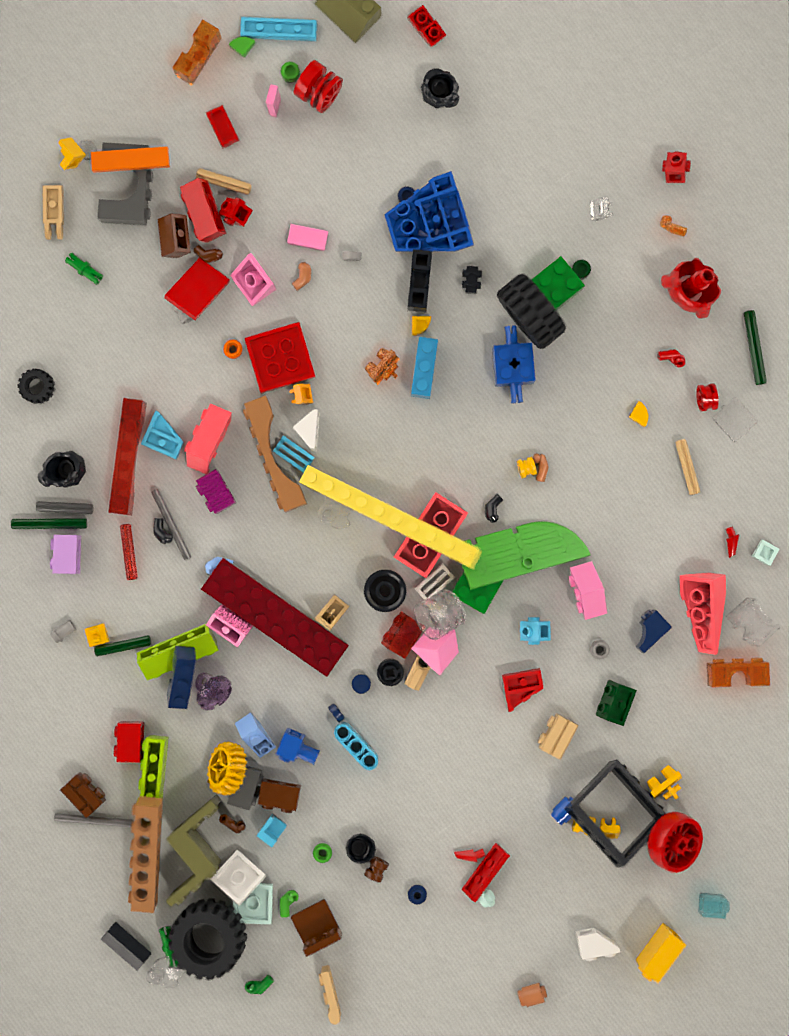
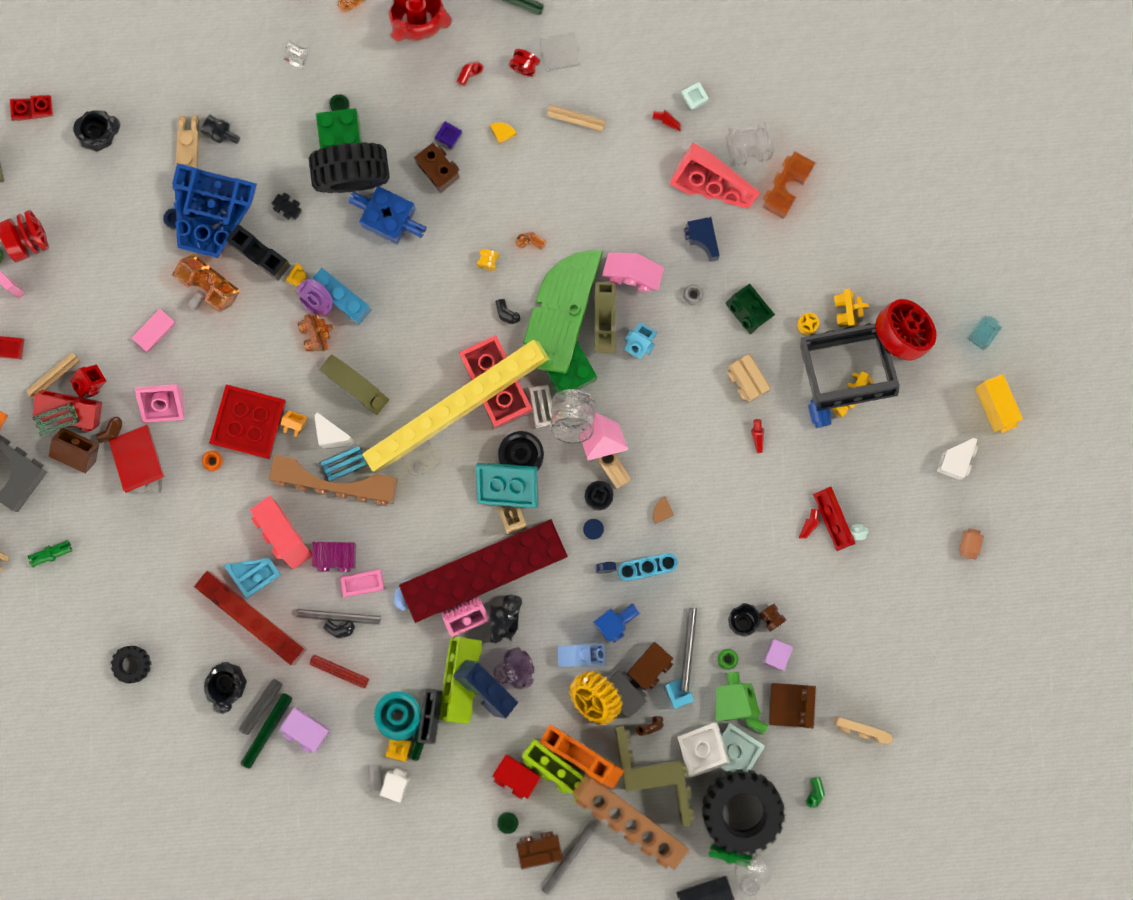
camera: 65 degrees left, 5 degrees down
nougat arm [292,262,311,291] -> none
clear red bracket [381,611,425,659] -> none
dark blue plate [408,885,427,905] -> none
red wing [502,668,544,712] -> none
nougat arm [533,453,549,482] -> none
none -> clear green tile [32,402,80,436]
none -> clear orange arch [172,254,240,313]
none -> tan hinge [176,115,199,168]
none -> black piece [201,114,240,144]
none -> medium lavender tile [297,279,334,316]
none -> olive arch [319,354,390,415]
none -> bright pink tile [340,569,385,597]
none -> teal wheel [374,691,421,741]
none -> white slope [380,768,410,802]
none -> reddish brown brick [414,143,459,193]
none -> black piece [418,688,443,744]
none -> dark purple tile [434,121,462,149]
none -> teal tile [476,462,539,508]
none -> black piece [489,594,522,644]
none -> dark green tile [497,812,518,834]
none -> clear orange arm [515,232,547,250]
none -> orange arch [539,724,624,789]
none -> olive arch [594,282,616,354]
none -> medium nougat tile [653,496,674,524]
none -> flat silver bar [680,608,697,692]
none -> bright green torso [716,672,761,721]
none -> red bar [751,419,764,453]
none -> lavender panel [762,639,793,670]
none -> yellow wheel [797,312,819,335]

